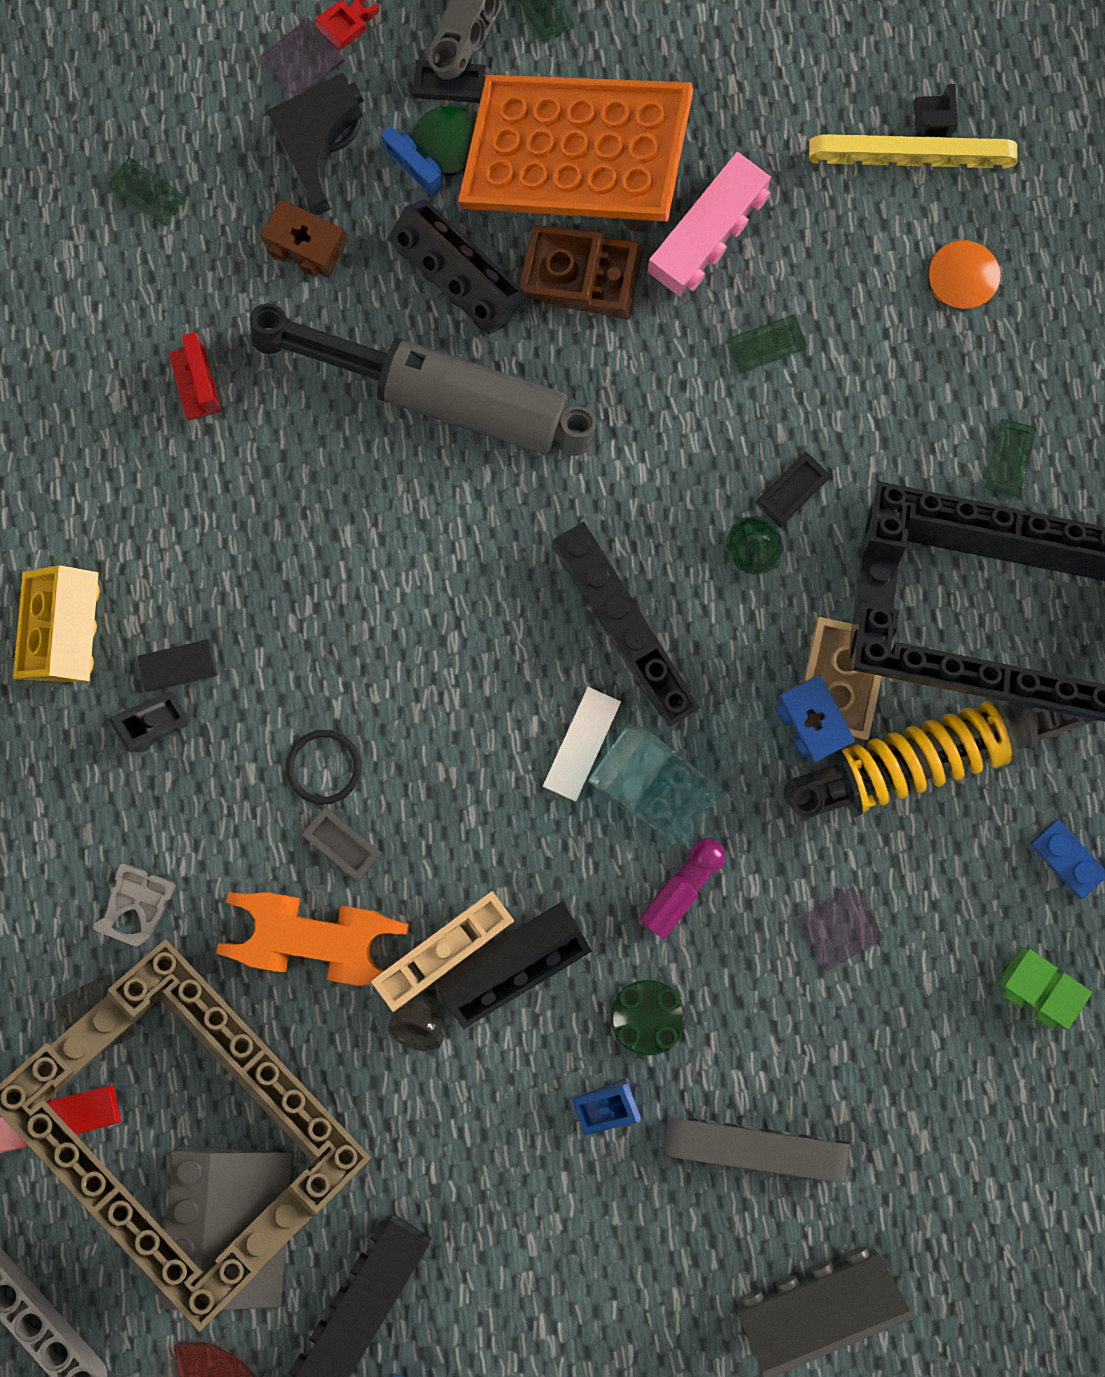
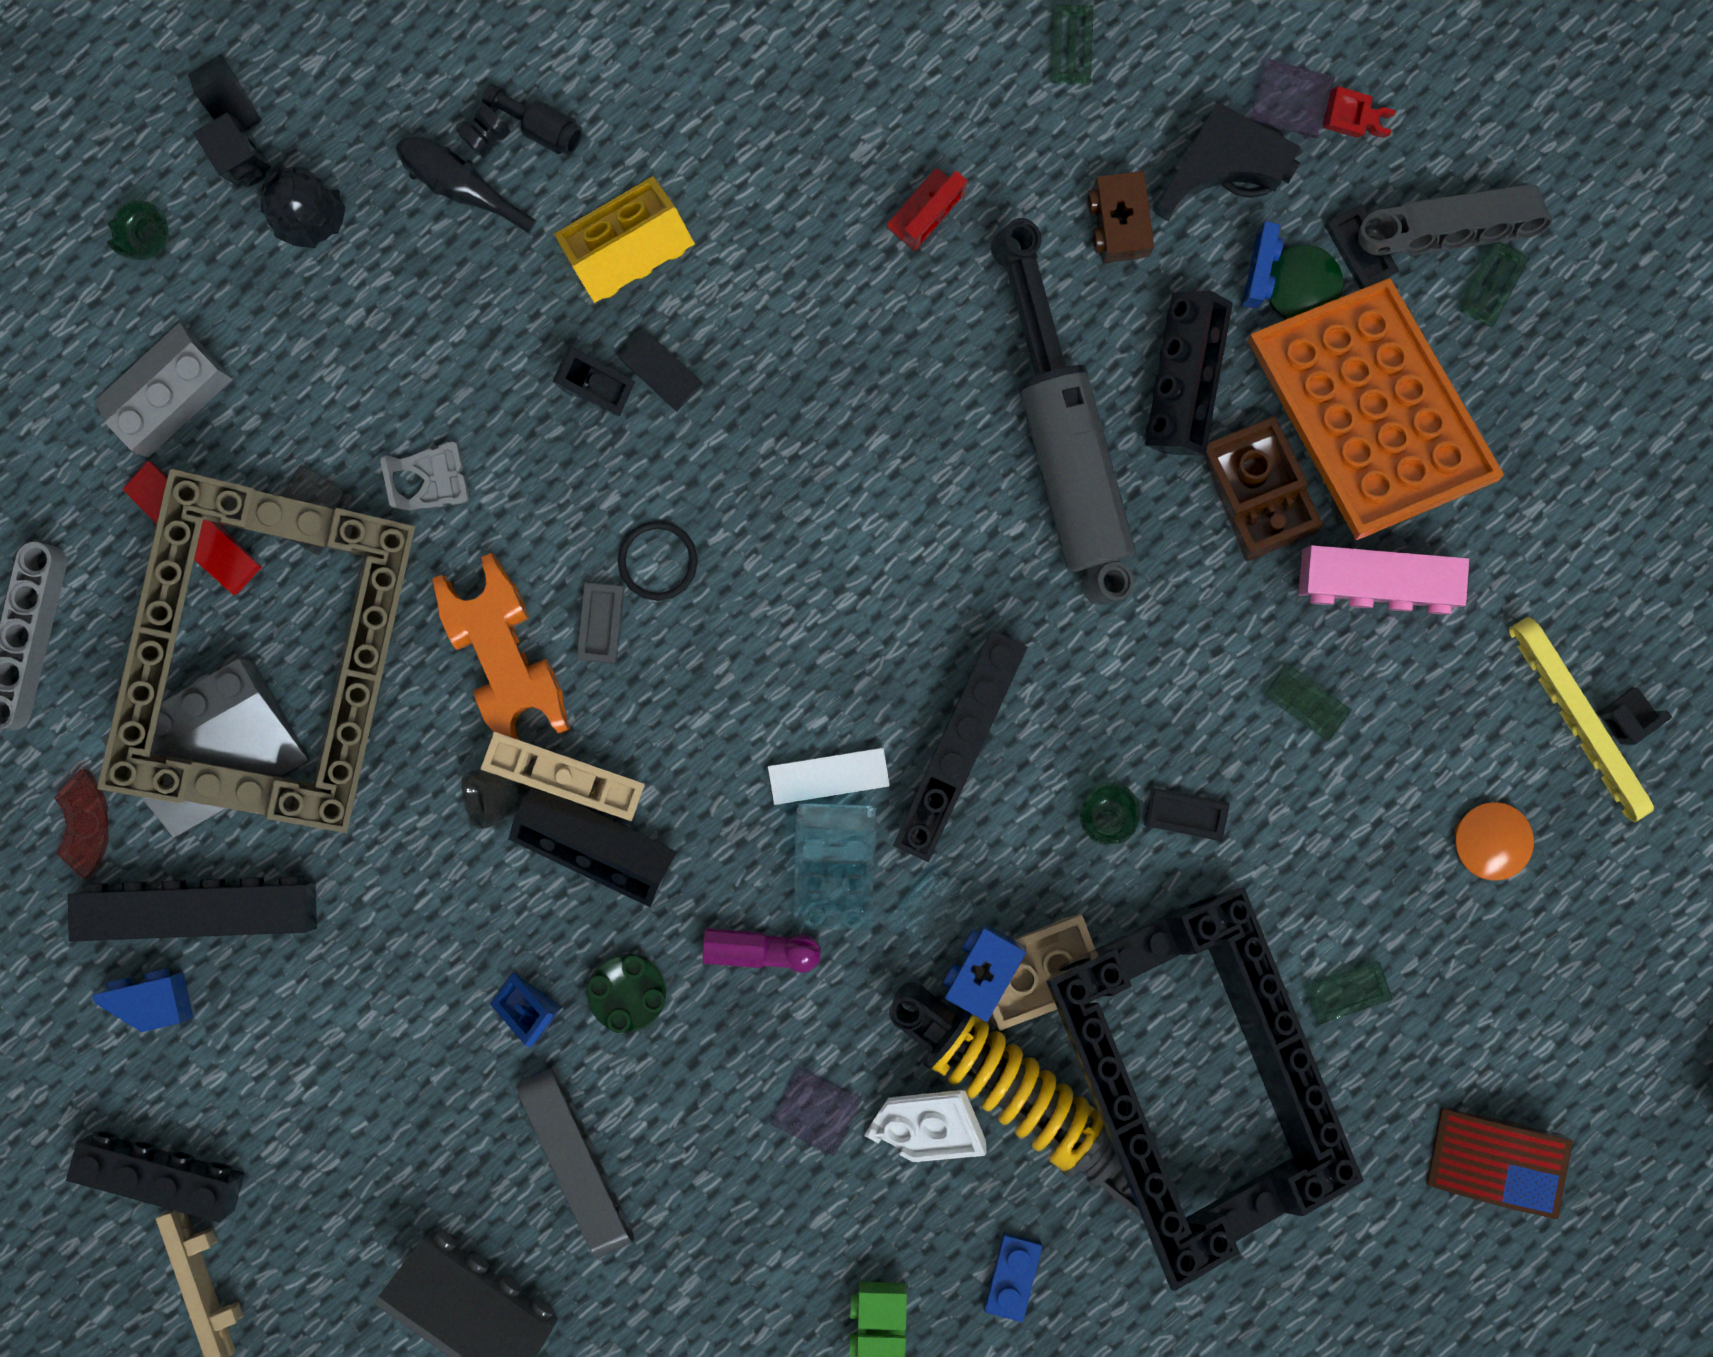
camera: 60 degrees right, 5 degrees up
none -> white tile [864,1090,987,1162]

